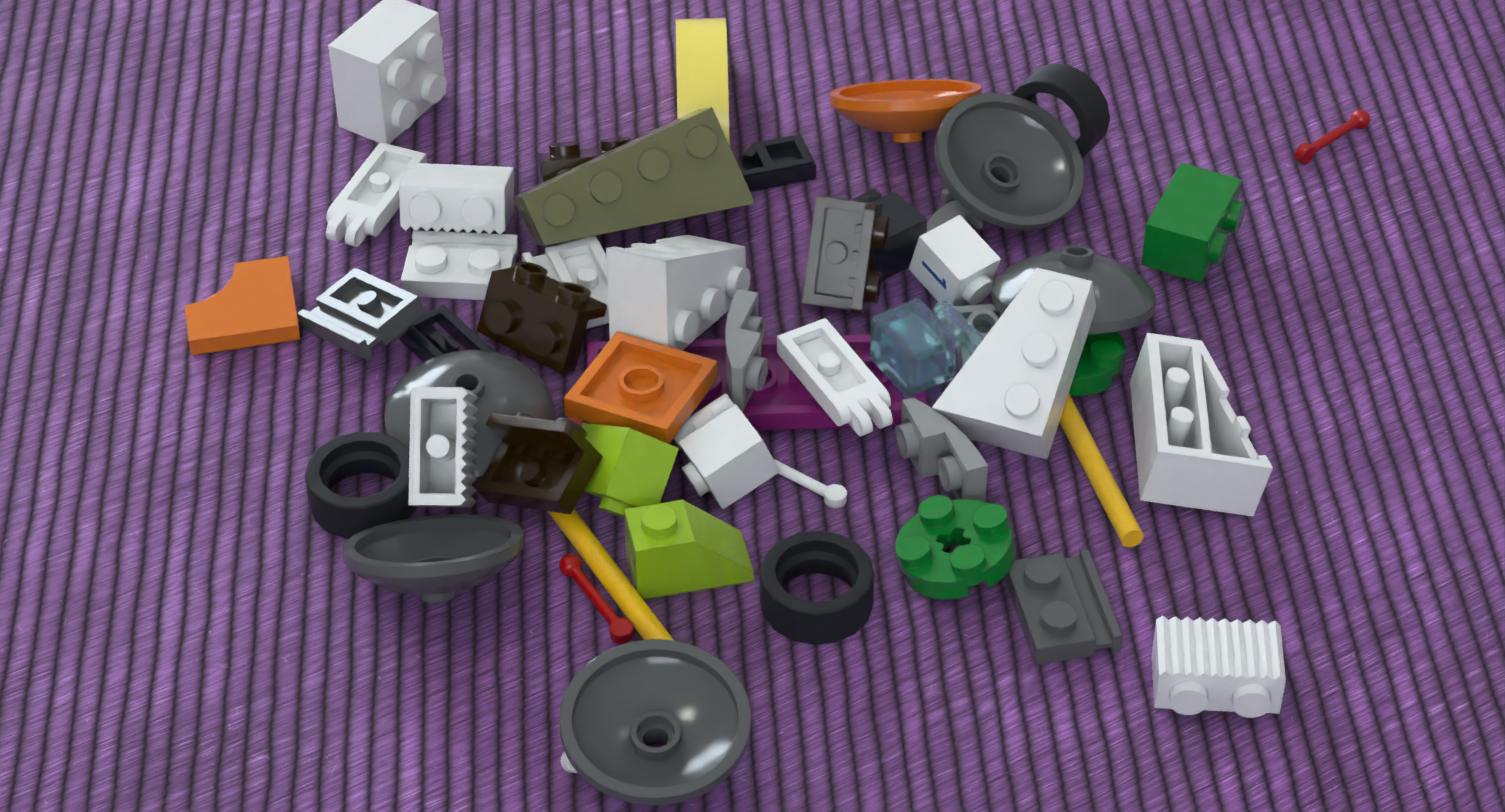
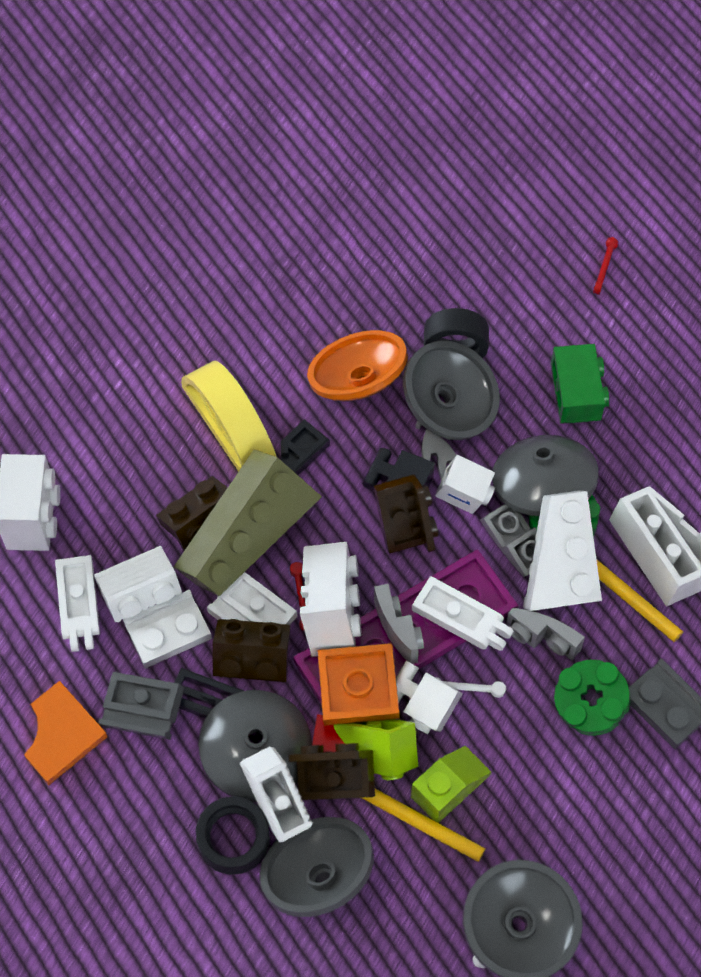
camera: 30 degrees left, 20 degrees up
red hinge [559,554,634,644] -> none
black tyre [760,531,875,645] -> none
clear light blue brick [870,298,984,398] -> none

